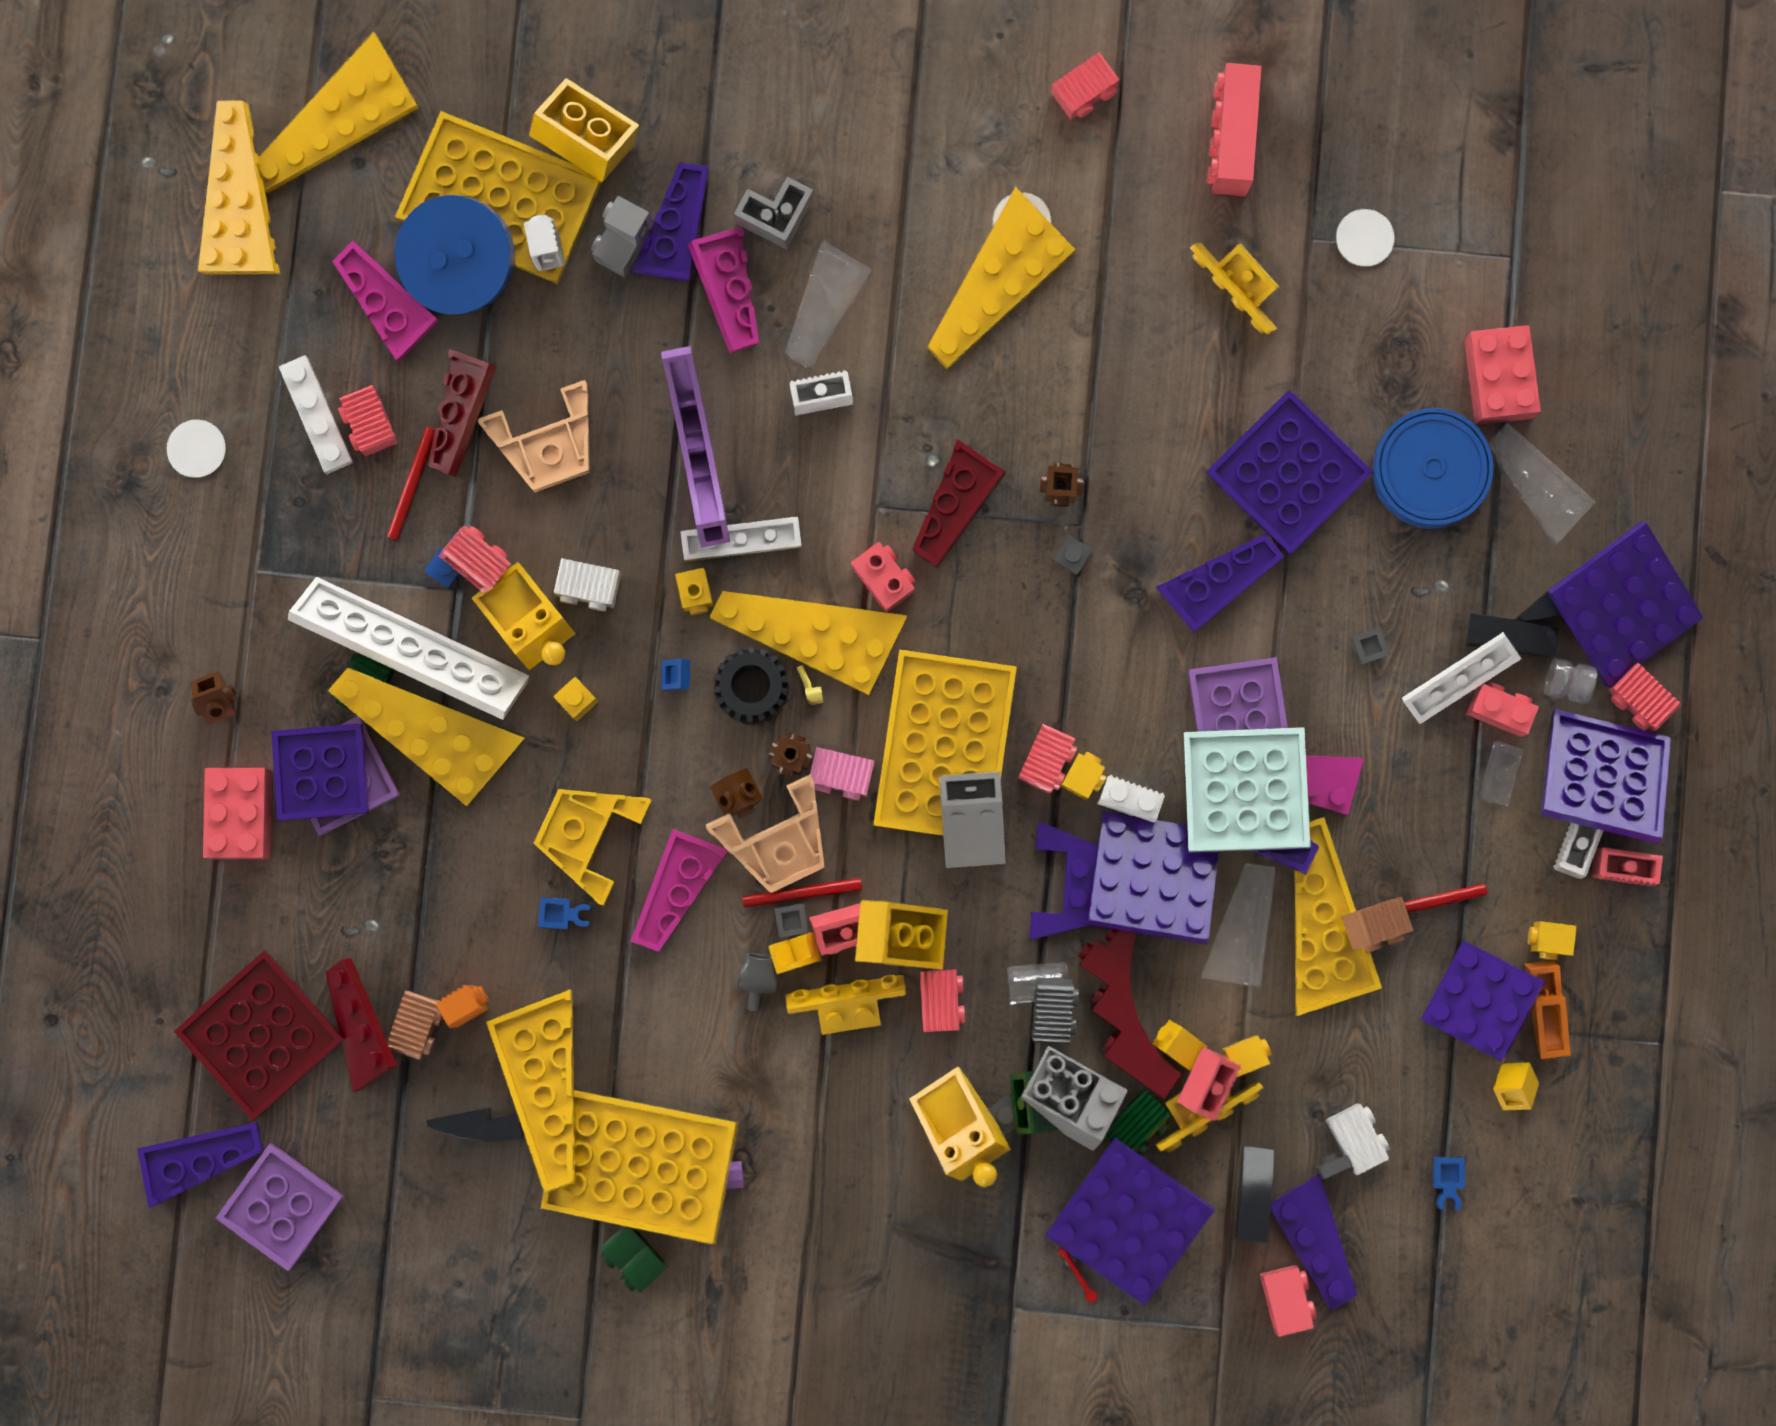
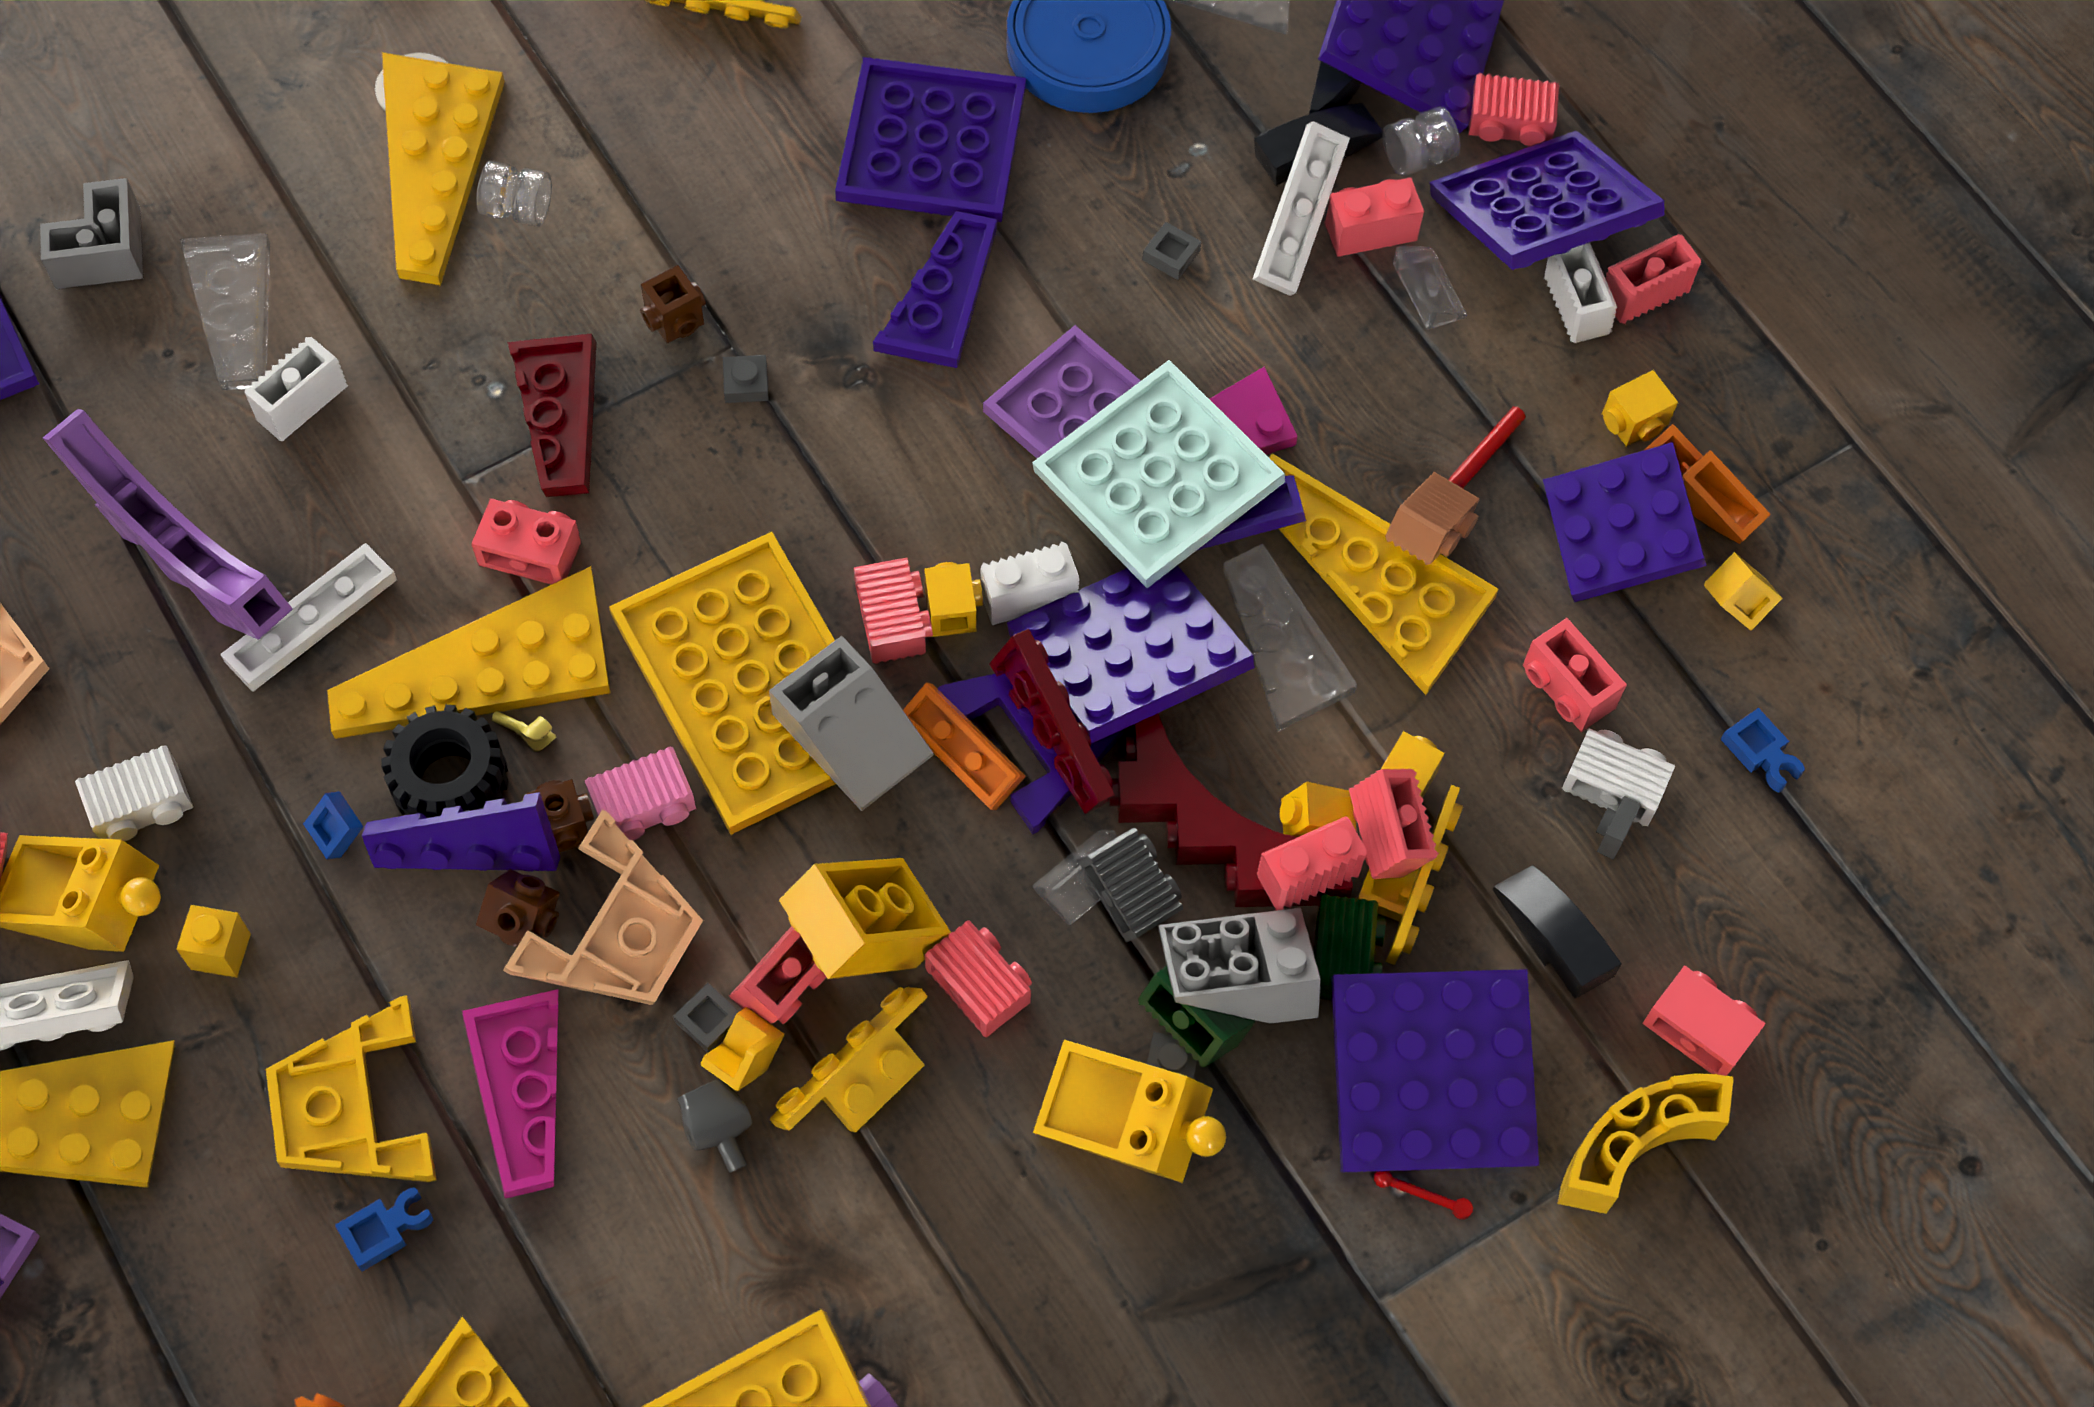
camera: 40 degrees left, 20 degrees down
yellow brick [675,568,713,615] -> none
dark pink wing [688,226,759,354] -> none
red bar [742,878,862,908] -> none
dark purple wing [1271,1174,1357,1311] -> none
none -> dark purple wing [362,792,560,872]
none -> clear wheel [477,160,552,227]
none -> orange tile [903,682,1026,810]
none -> dark red wing [989,628,1115,814]
none -> coral brick [1257,816,1367,910]
none -> coral brick [1523,618,1627,732]
none -> yellow brick [1557,1074,1734,1214]

